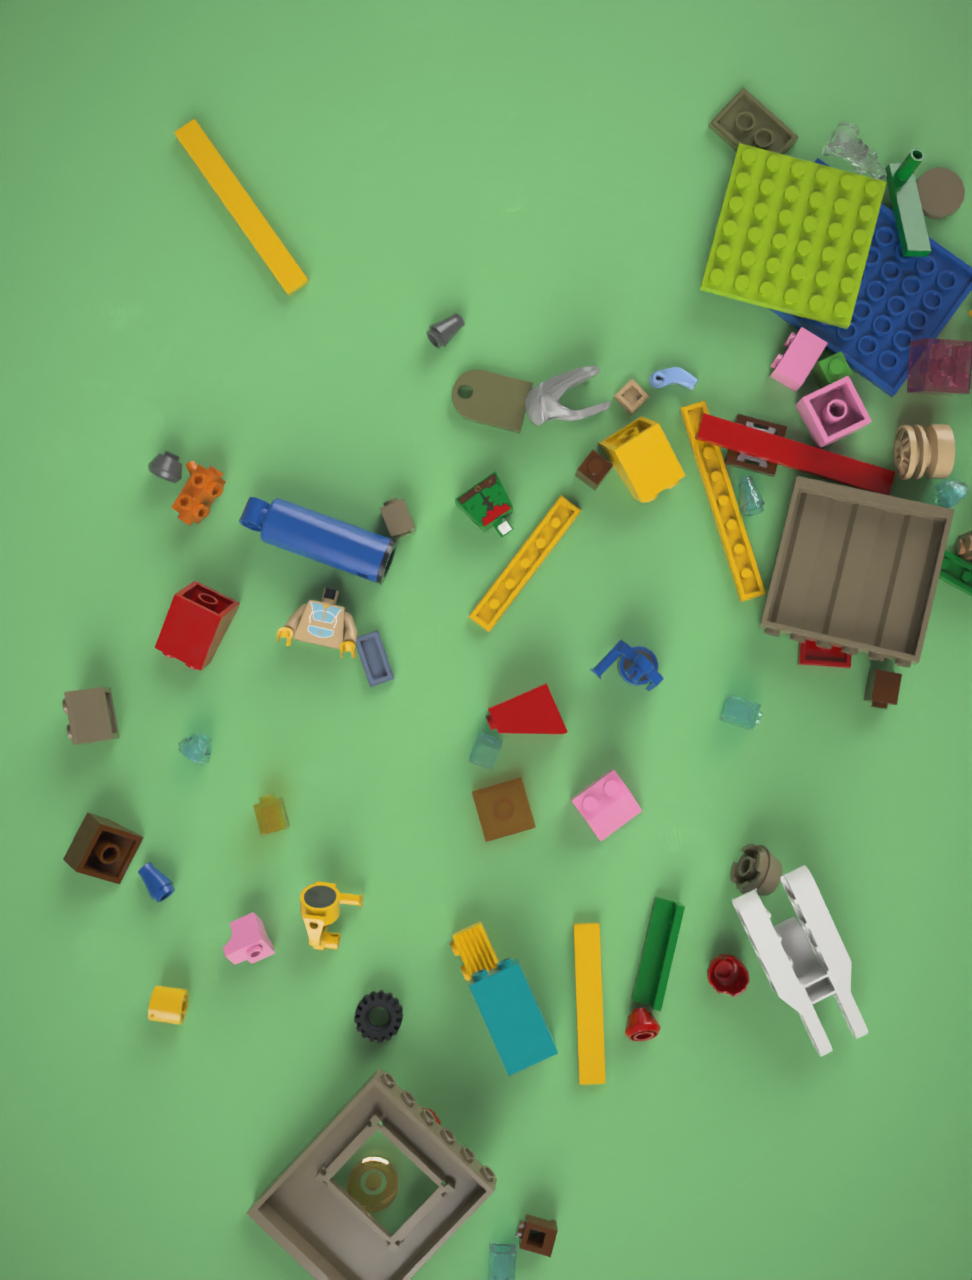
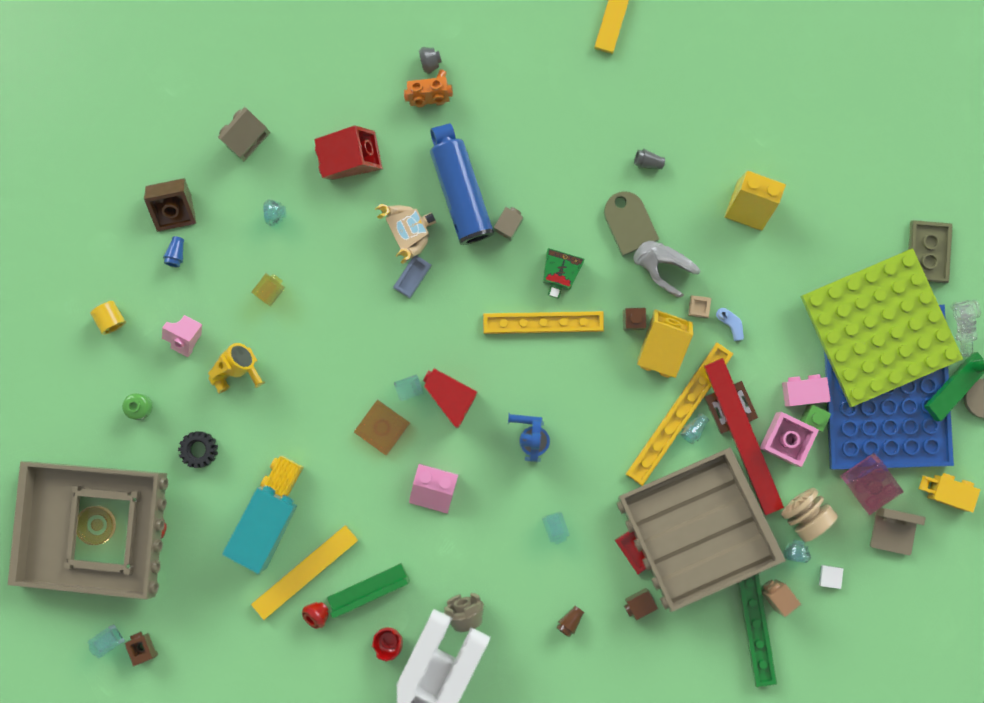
camera: 55 degrees right, 0 degrees up
none -> bright green head [122,393,152,420]
none -> reddish brown cone [556,605,584,638]
none -> yellow slope [724,170,786,231]

